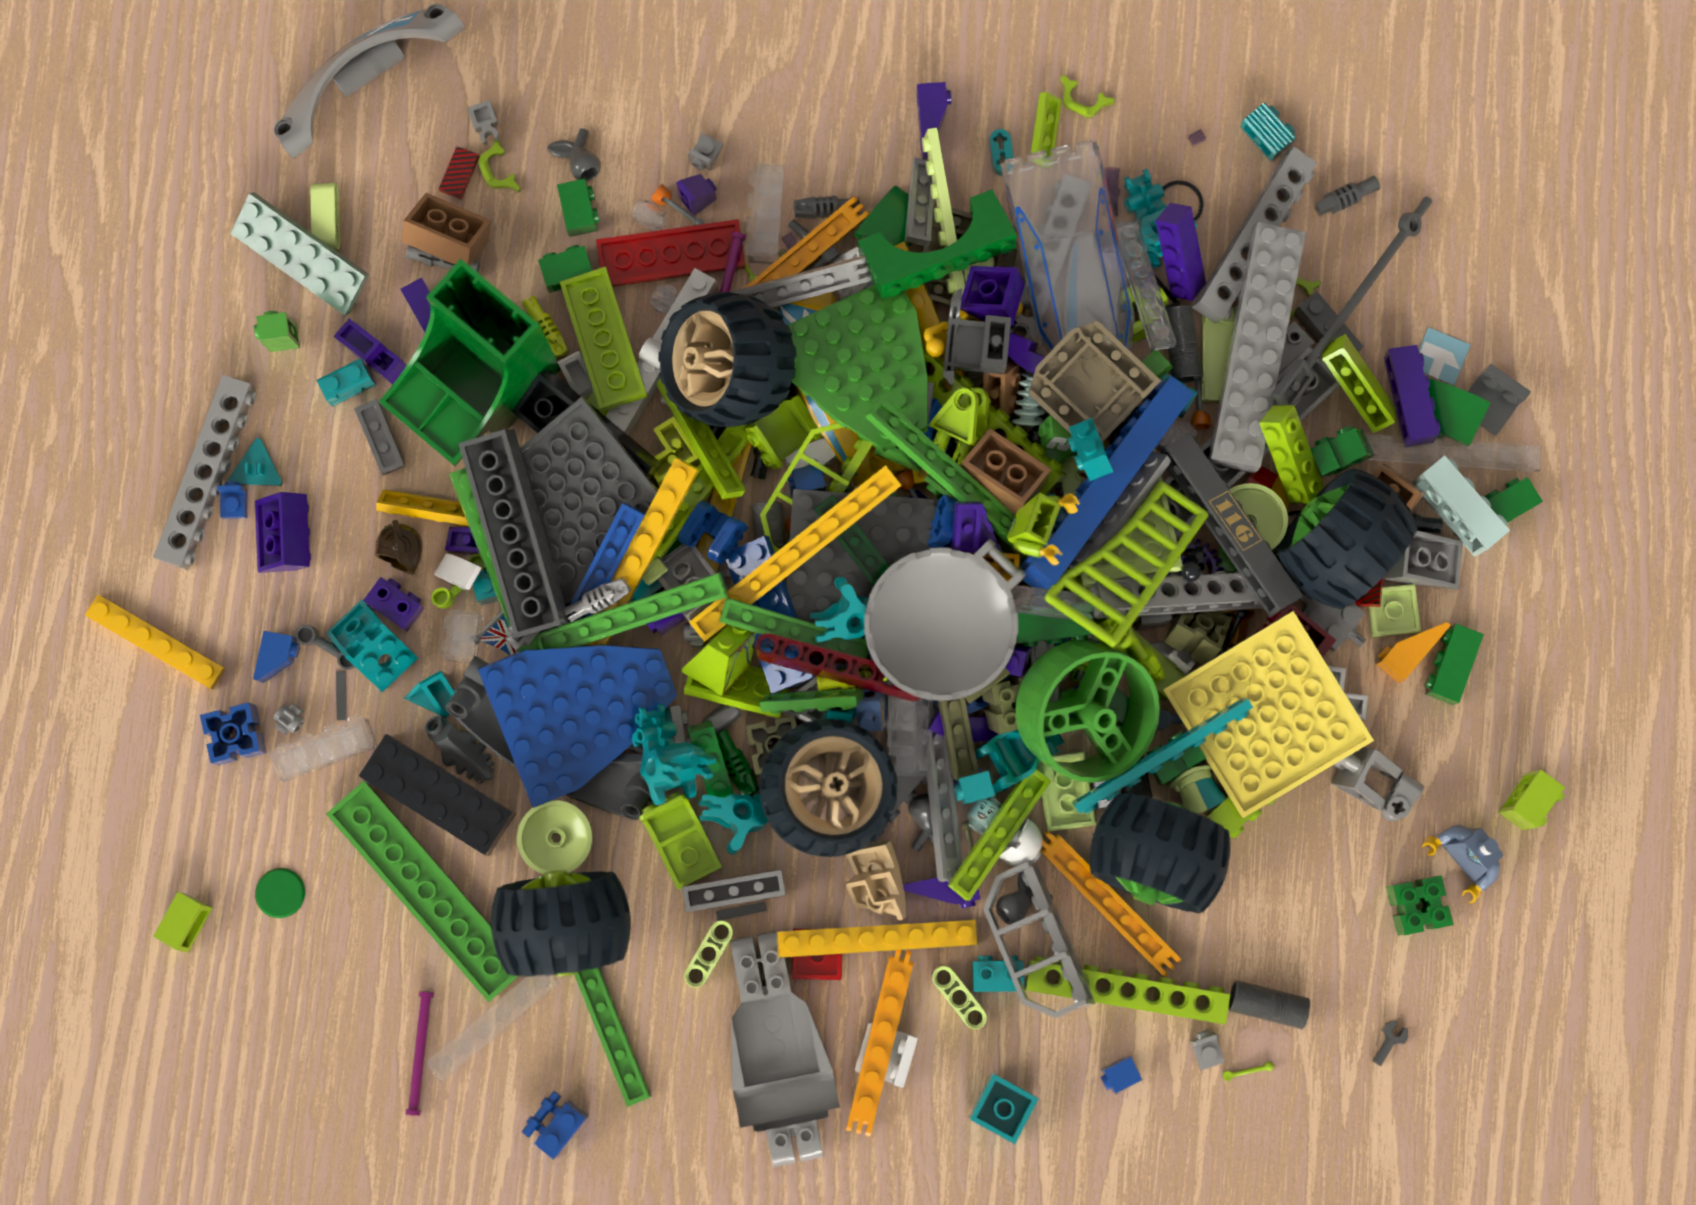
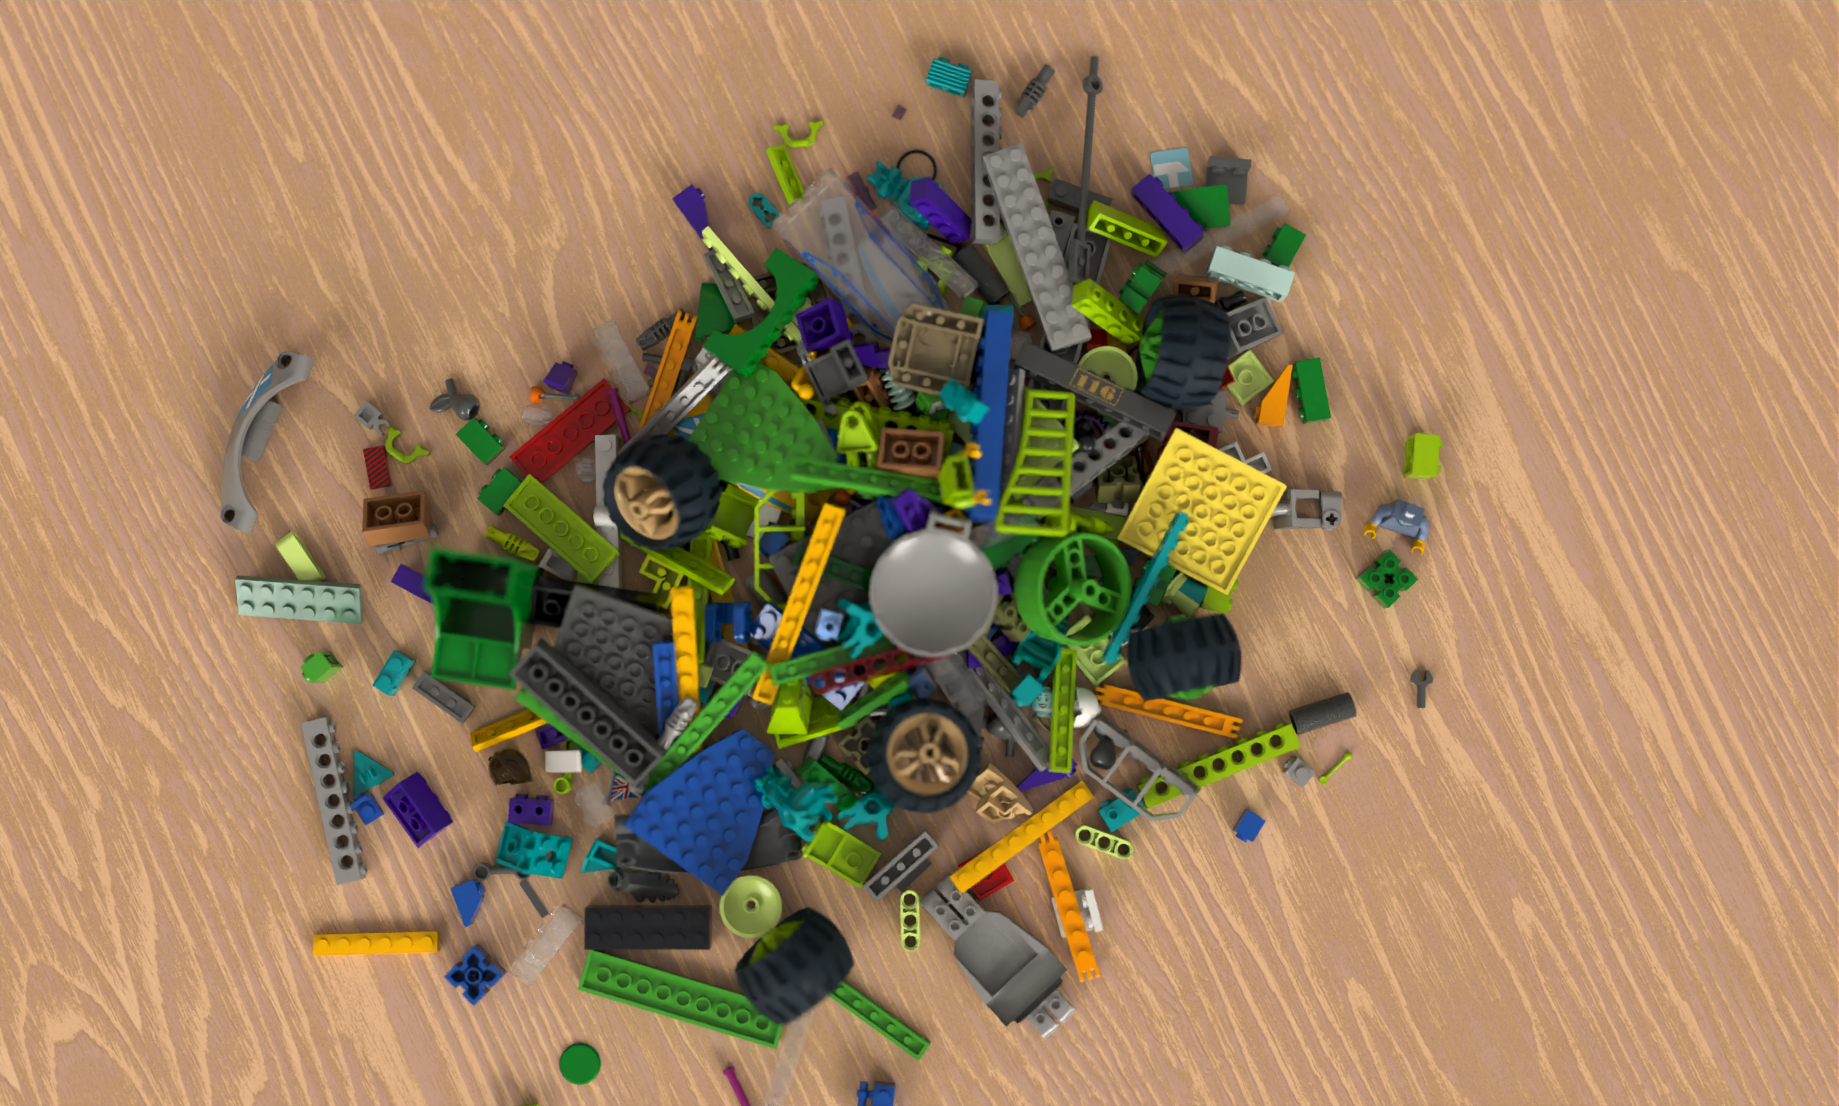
camera: 30 degrees left, 5 degrees up
light grey gear [273,704,305,735] -> none
dark purple slope [333,318,407,385] -> none
light grey bracket [688,133,723,171] -> none
teal brick [968,1072,1039,1144] -> none
none -> light blue brick [814,607,843,641]

